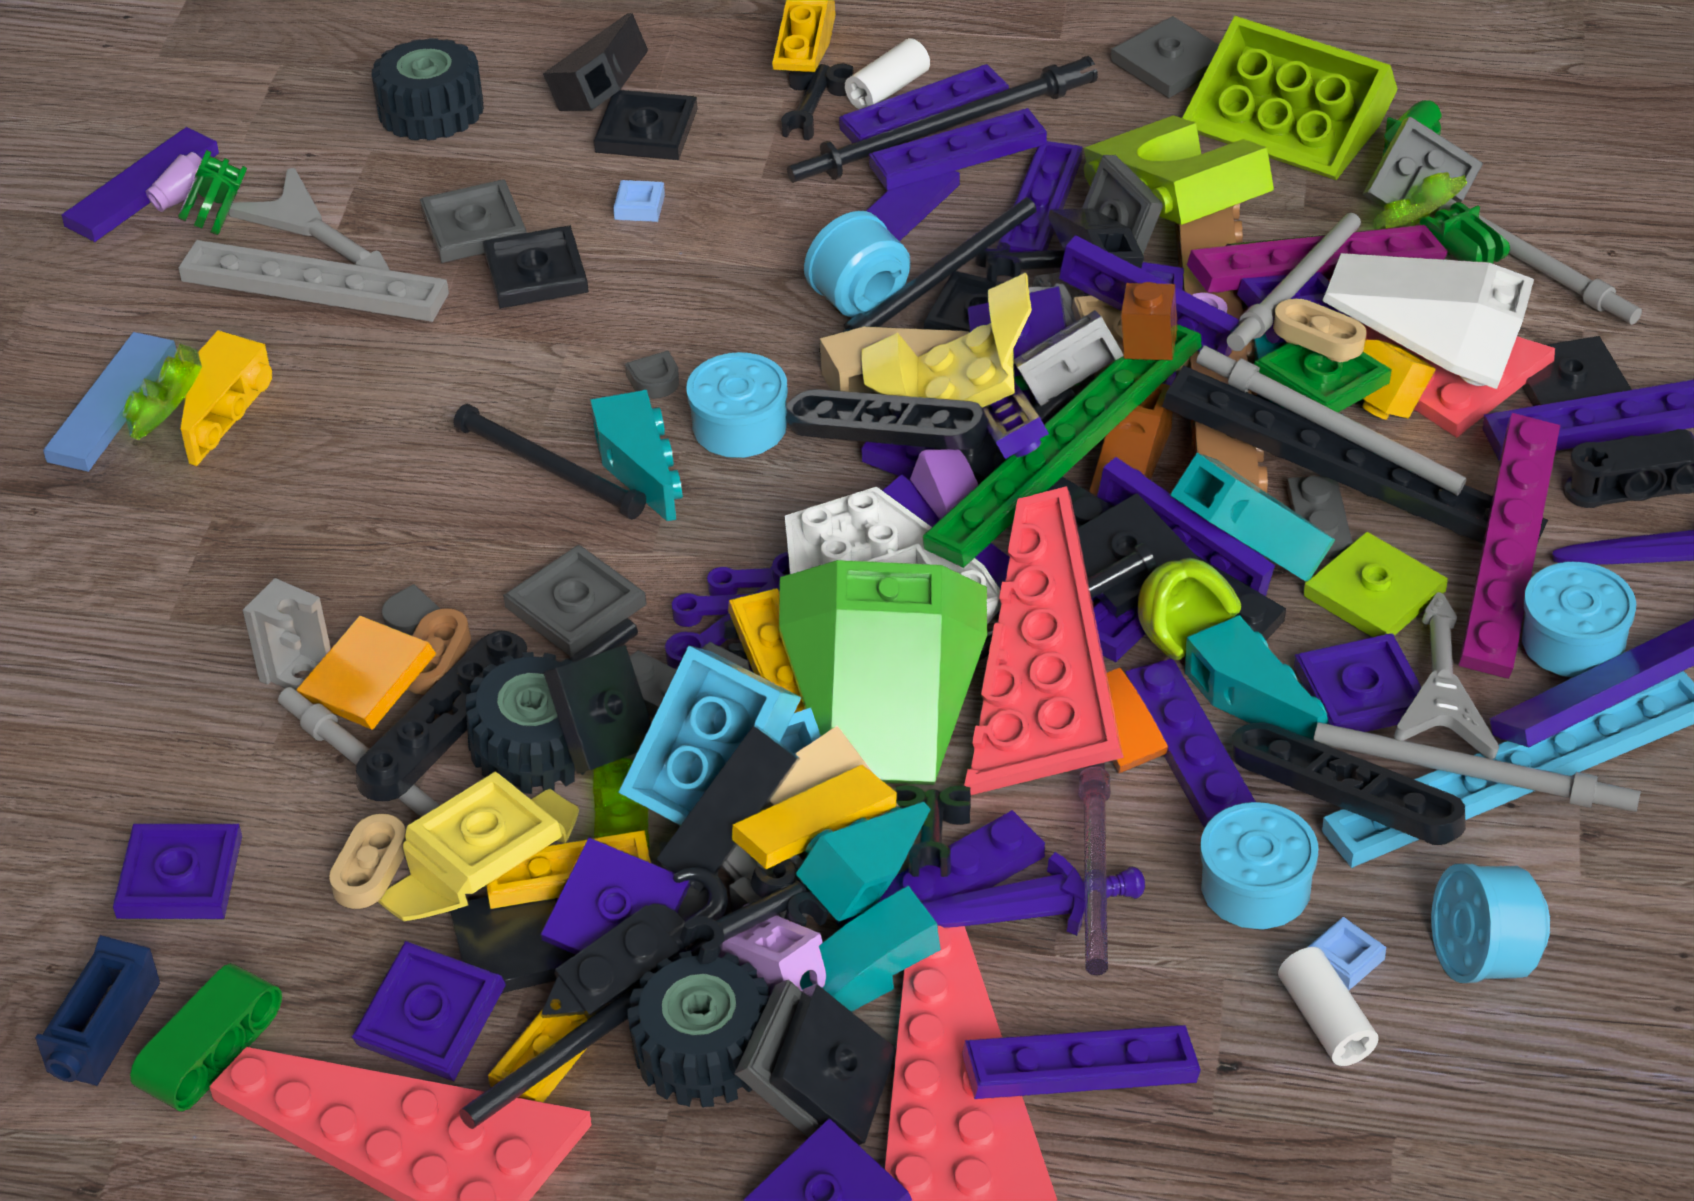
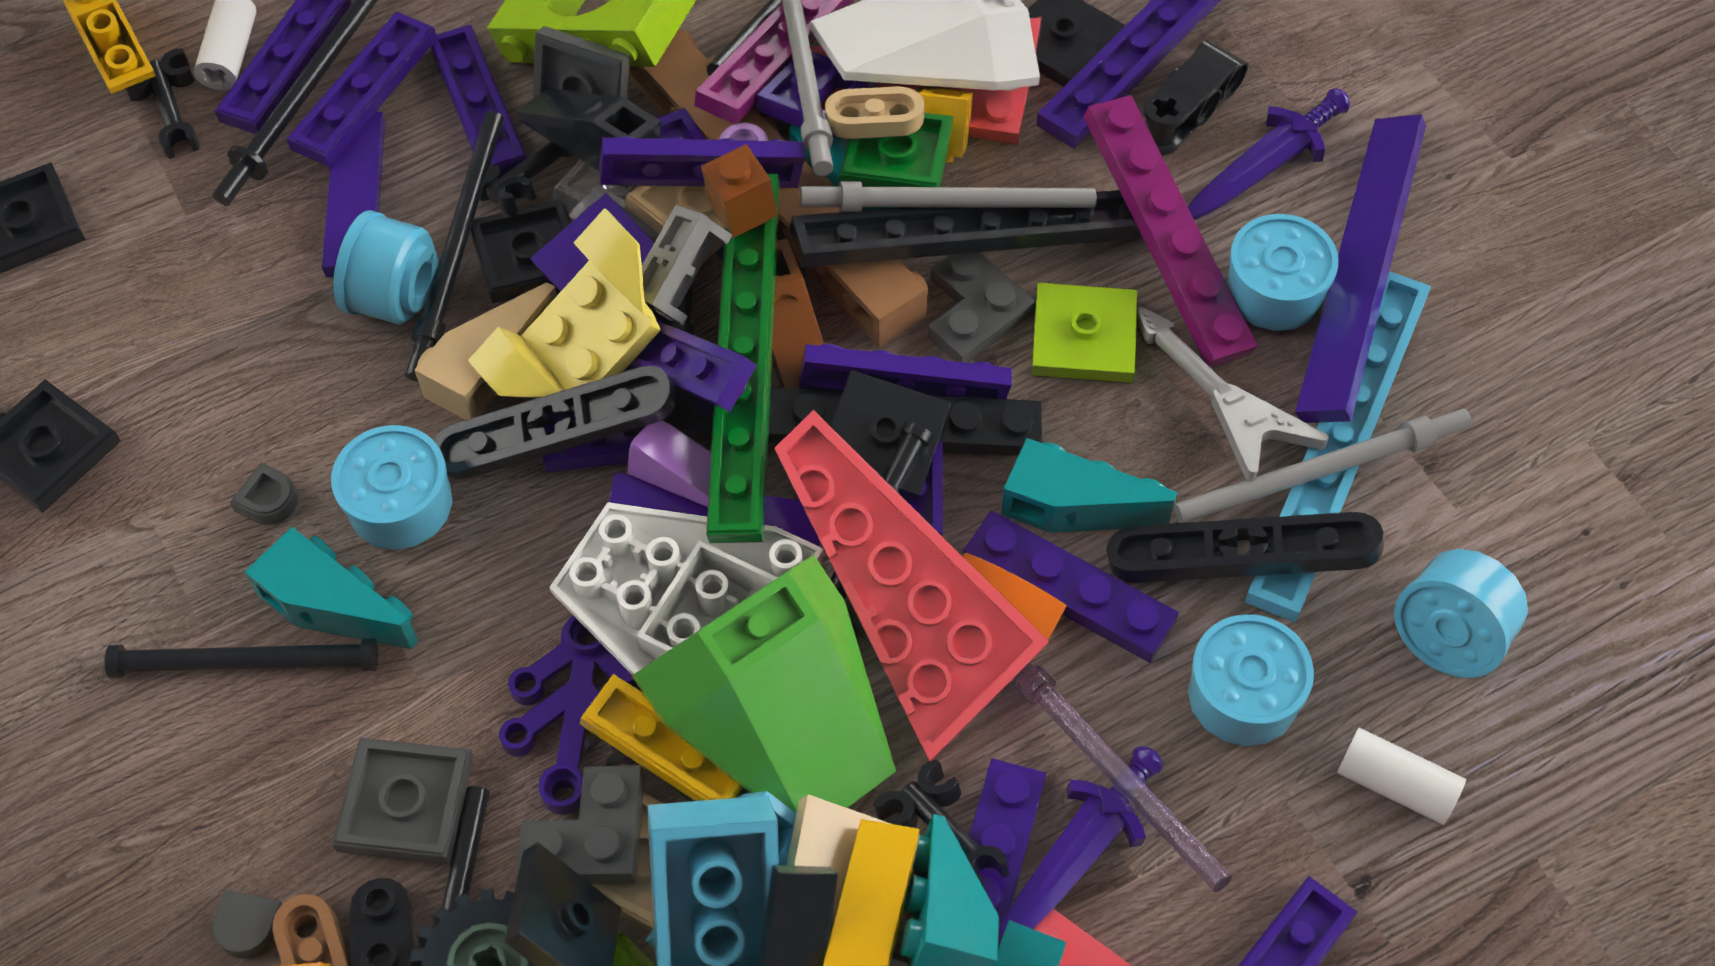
camera: 40 degrees left, 15 degrees up
light blue tile [613,180,665,222] -> none
lime piece [1138,558,1241,660] -> none
teal slope [1170,453,1336,581] -> none
dark purple plate [1294,633,1422,732] -> none
light blue tile [1308,917,1386,990] -> none

